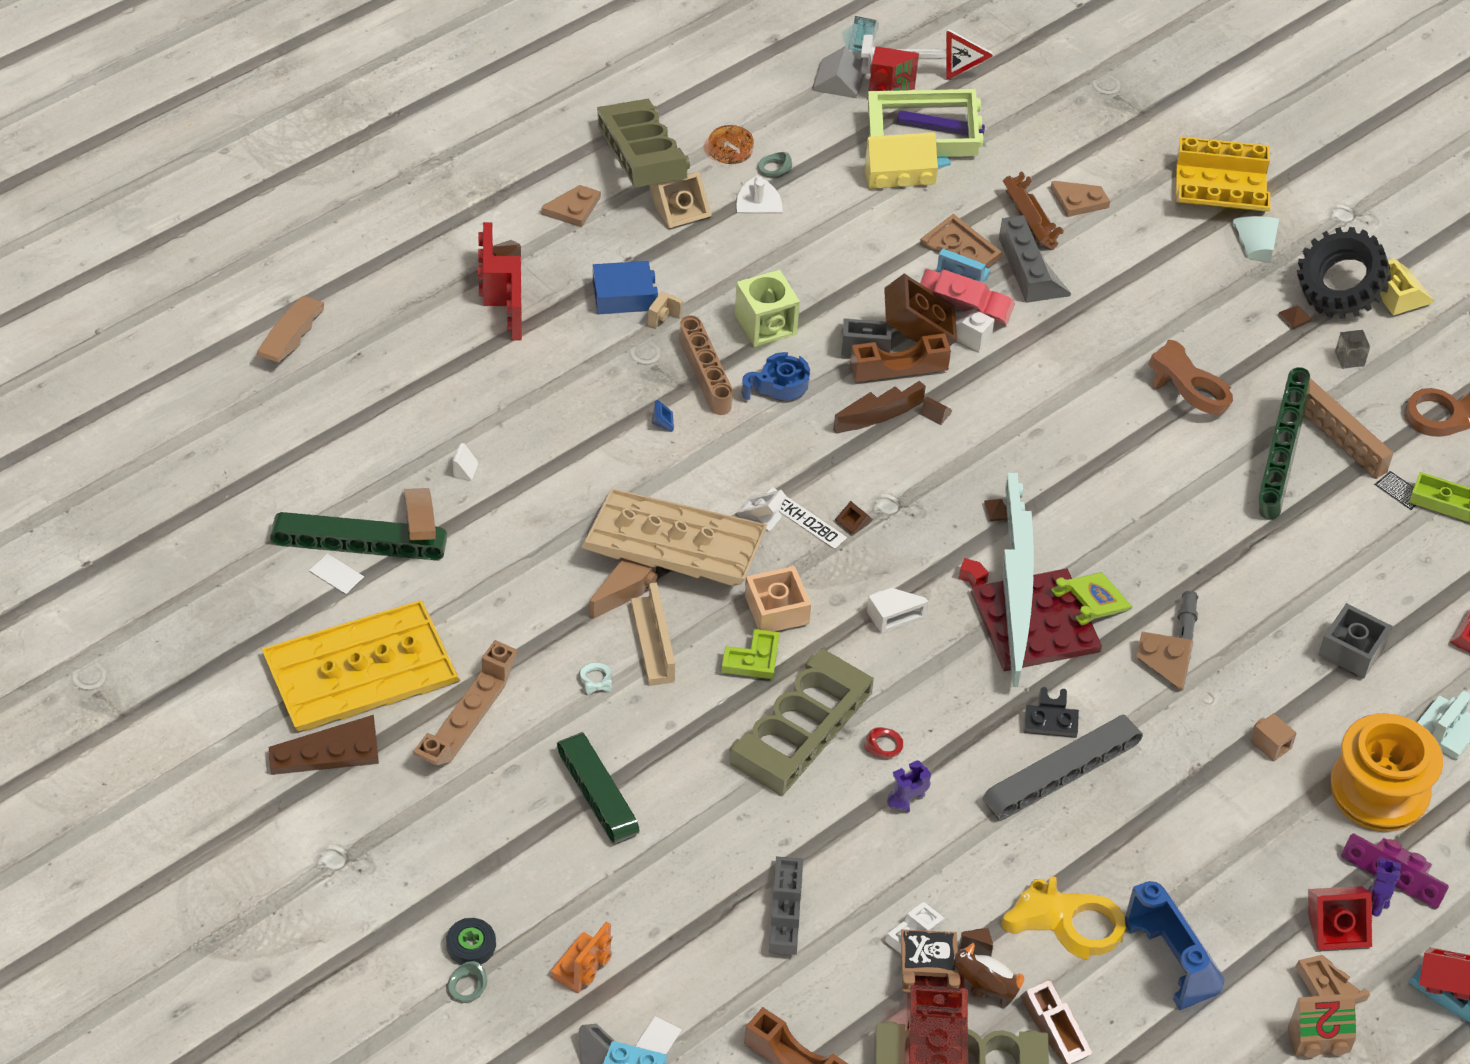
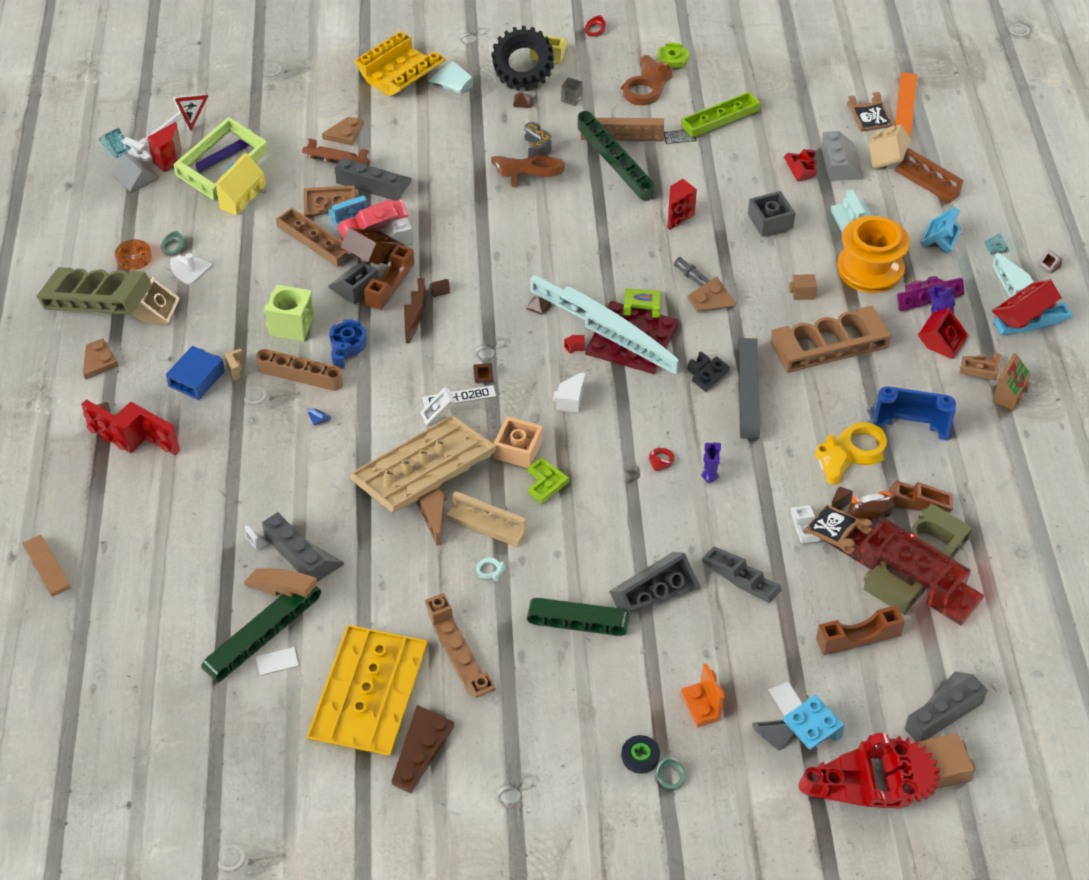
camera: 50 degrees left, 0 degrees up
olive fence [730,648,874,796] -> none
none -> dark grey wedge [262,512,344,582]
none -> medium nougat piece [276,208,352,267]
none -> dark grey animal [524,122,552,158]
none -> dark grey wedge [609,552,701,611]
none -> red slope [667,179,697,230]
none -> medium nougat fence [770,305,891,373]

